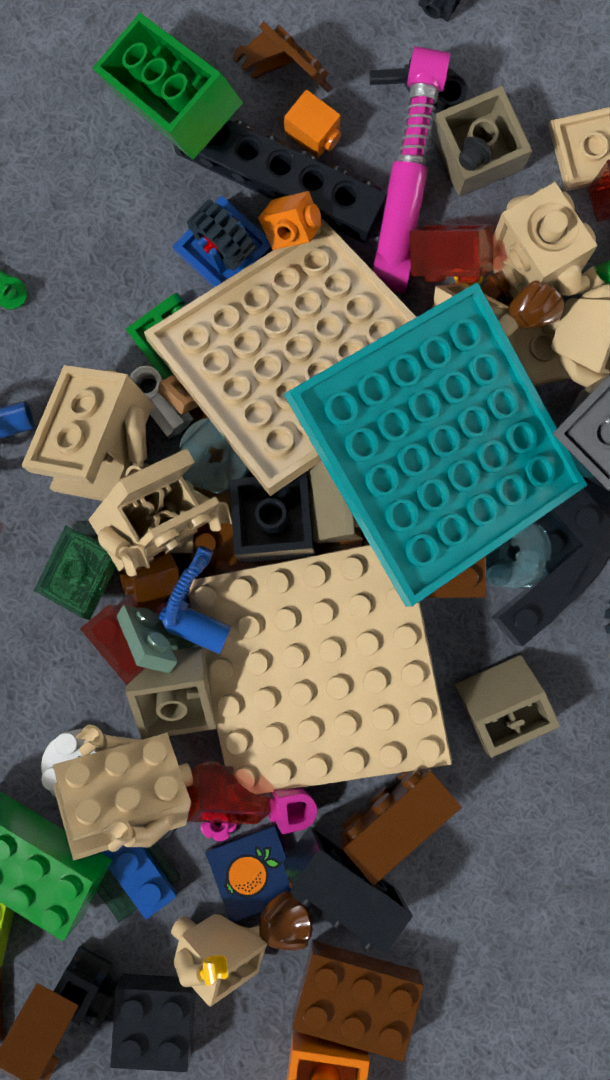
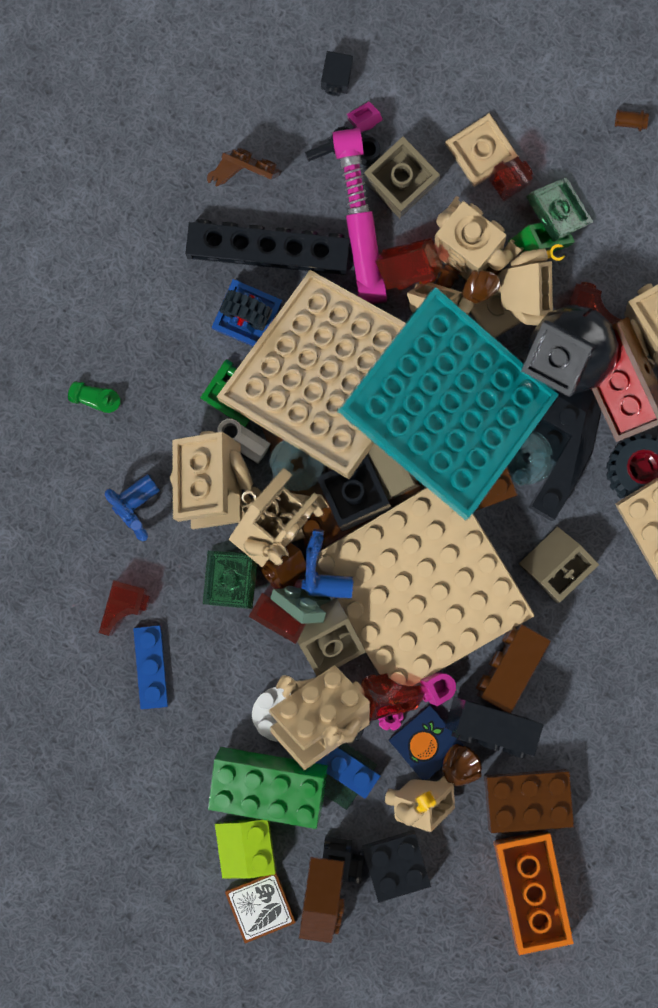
camera: 20 degrees left, 0 degrees up
green brick [92,12,243,160] -> none
medium nougat plate [158,375,199,415] -> none
orange brick [258,191,322,250] -> none
orange brick [284,89,341,158] -> none
black piece [459,137,491,171] -> none
none -> dark pink plate [347,101,383,133]

